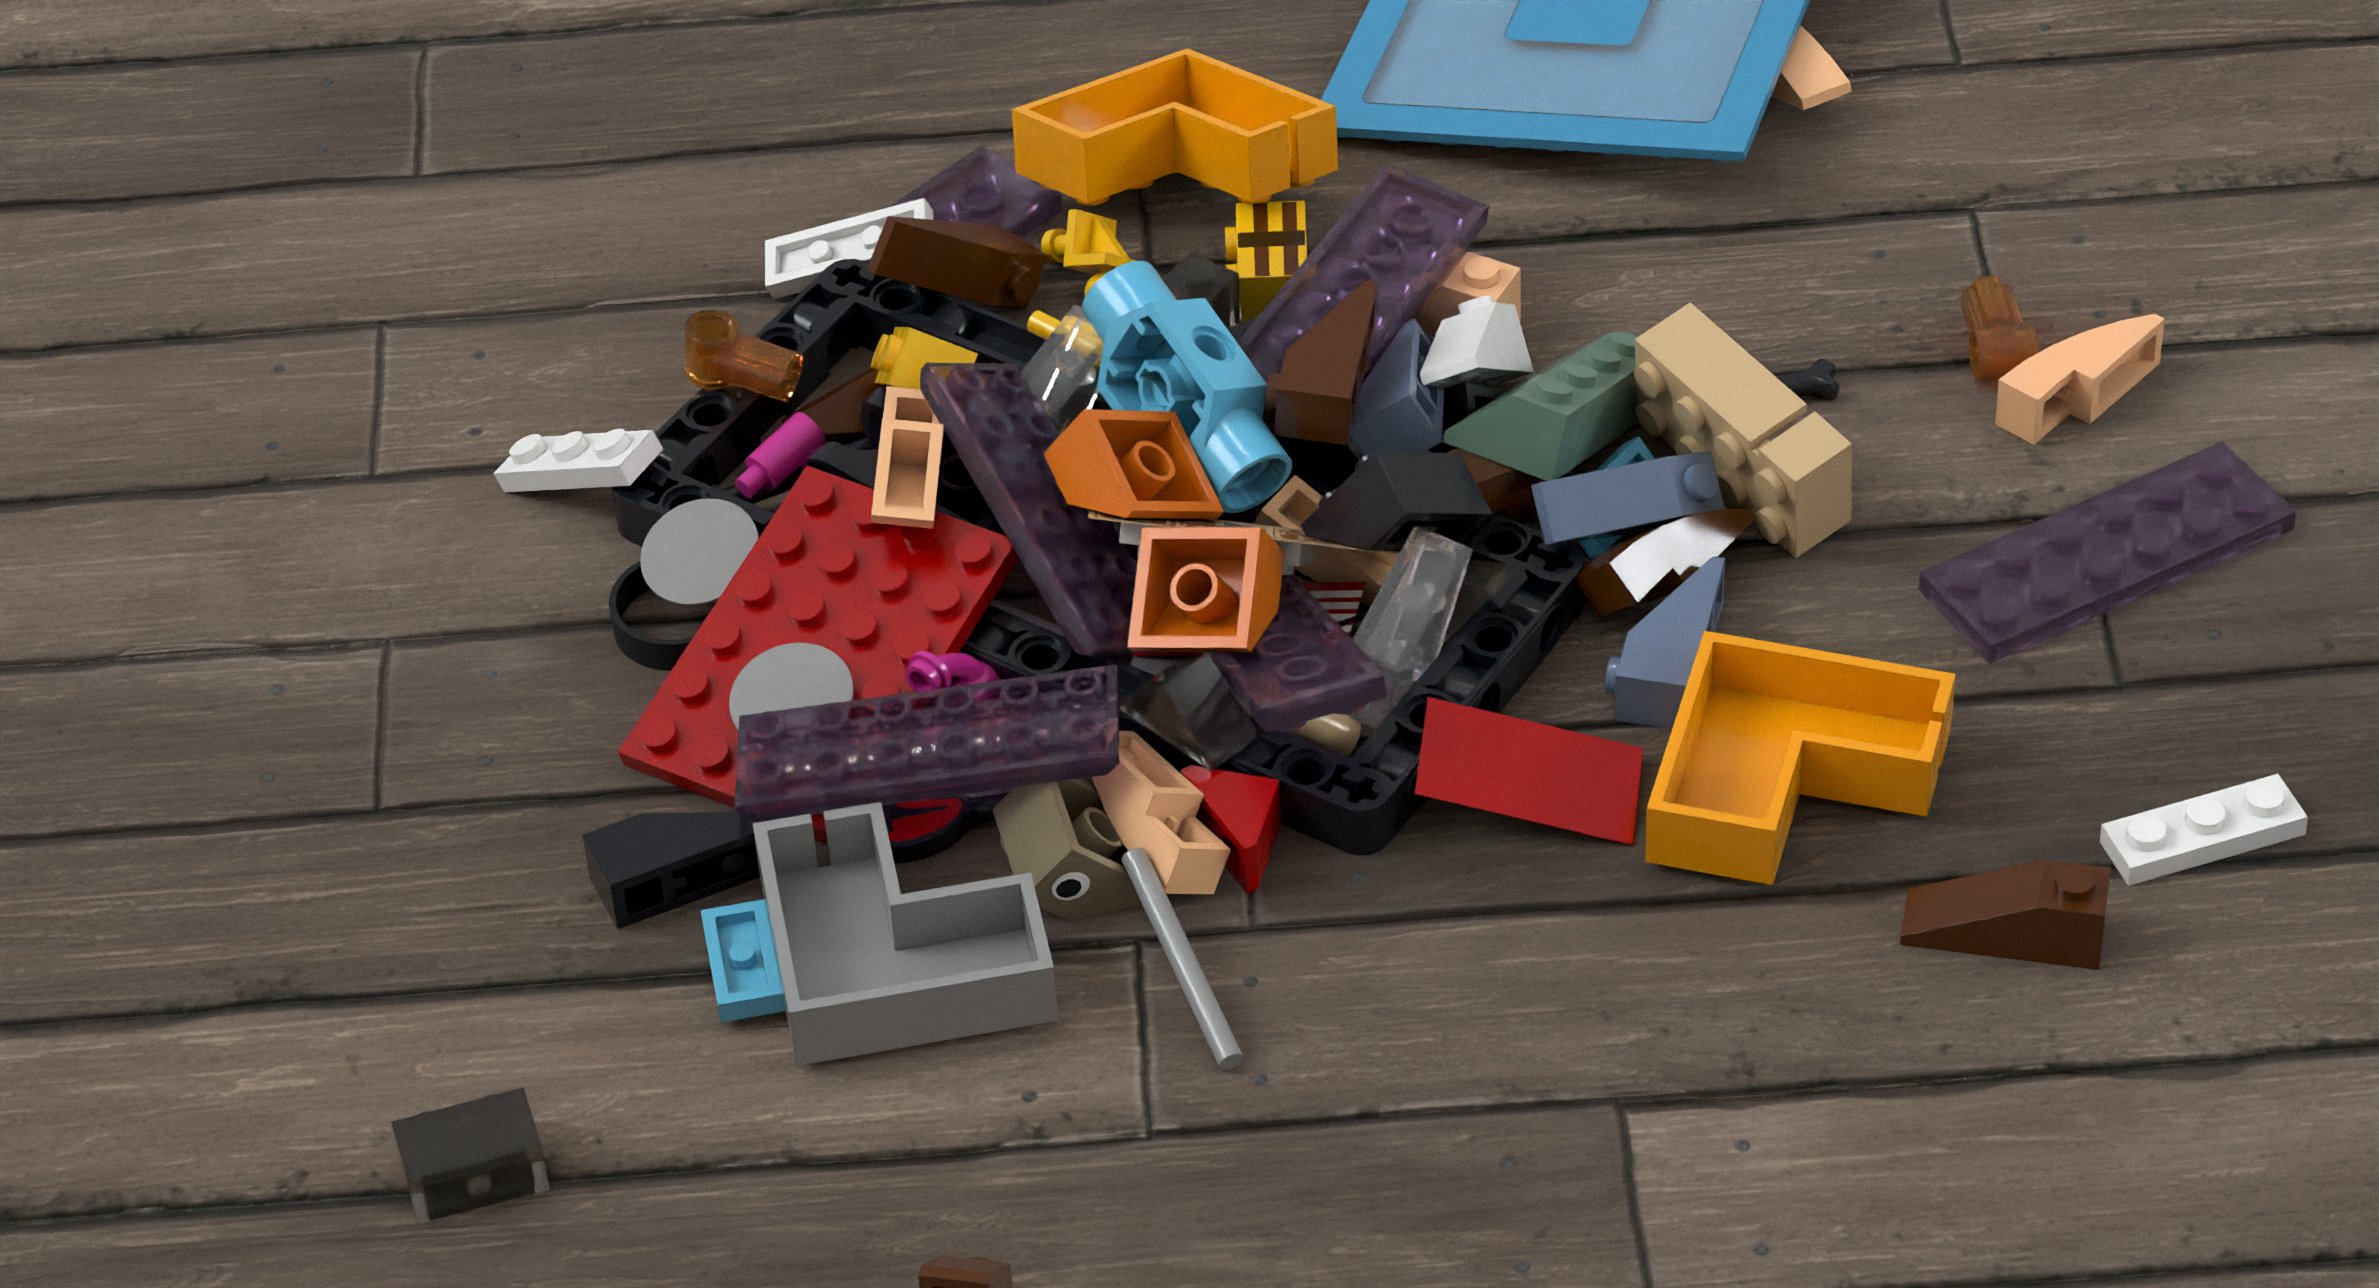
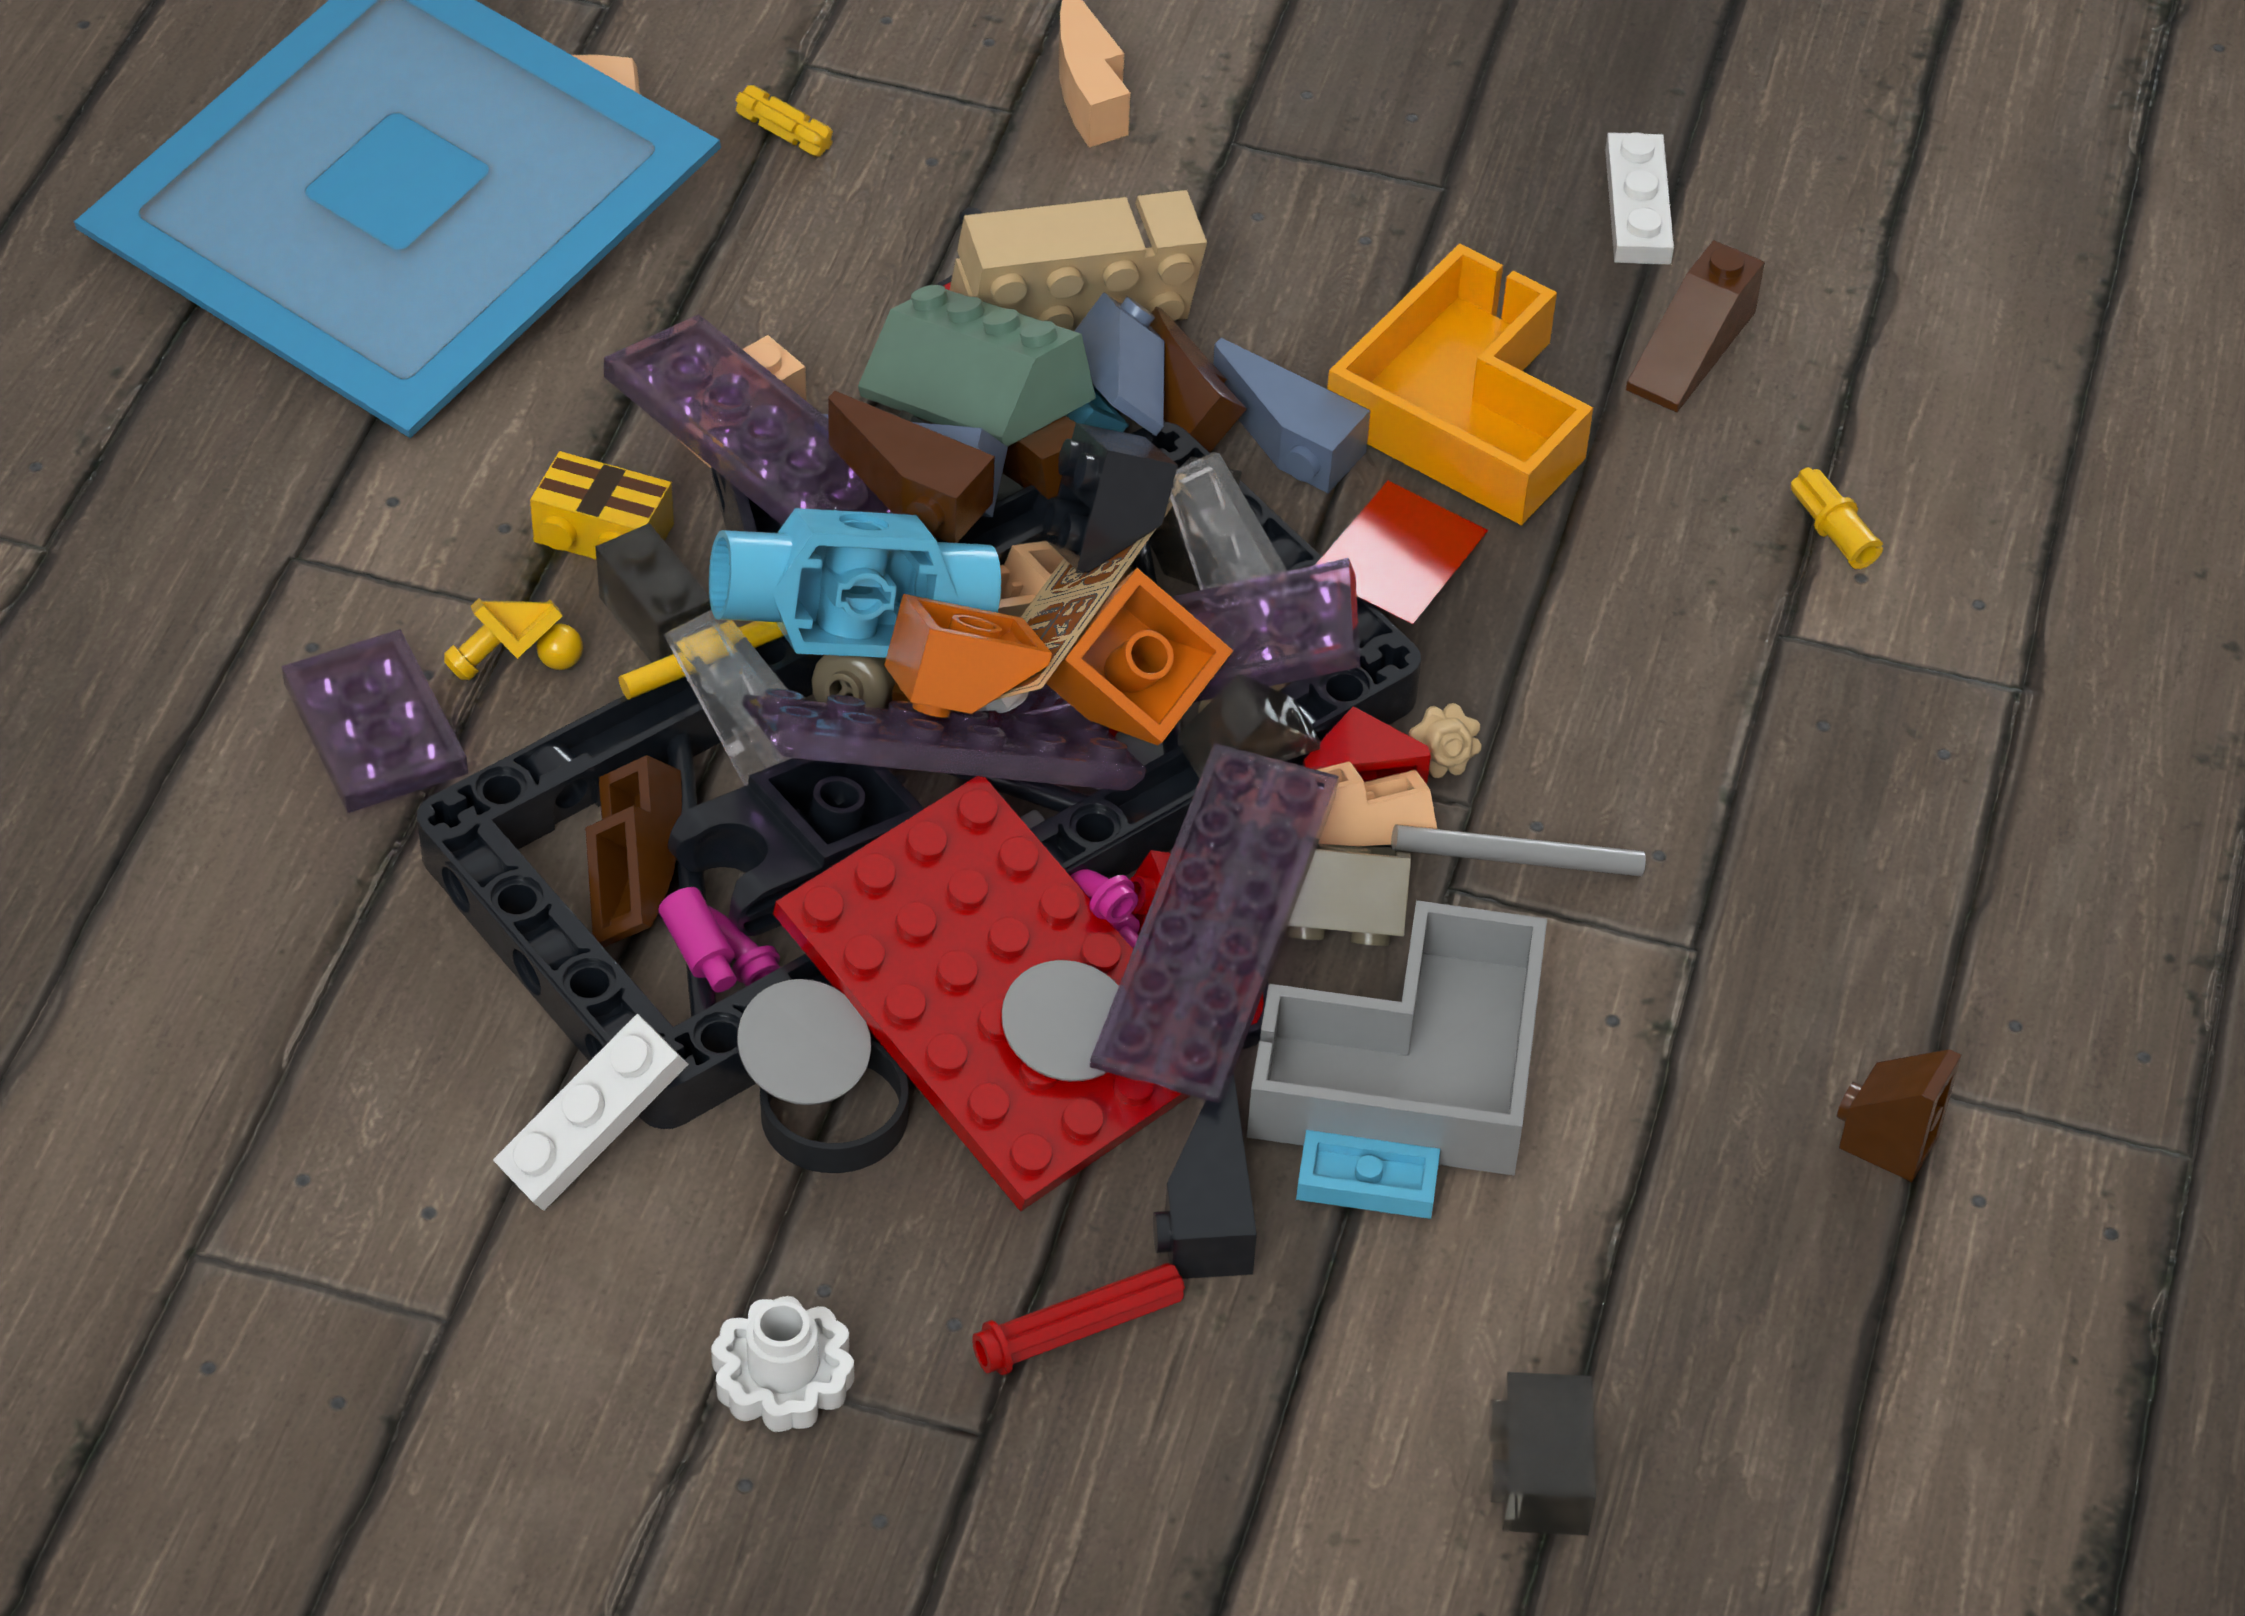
camera: 75 degrees left, 5 degrees up
clear orange piece [684,309,803,402] -> none
white plate [765,198,933,299] -> none
reddish brown slope [867,216,1048,308] -> none
yellow brick [871,327,978,411] -> none
light nougat slope [871,386,947,529] -> none
light orange piece [1012,48,1338,205] -> none
white slope [1419,295,1534,388] -> none
clear purple plate [1918,441,2296,664] -> none
clear orange piece [1961,275,2039,382] -> none
none -> white plant [711,1296,854,1432]
none -> yellow axle [736,85,833,157]
none -> red axle [972,1263,1185,1375]
none -> tan plant [1409,703,1482,778]
none -> yellow axle [1791,467,1883,569]

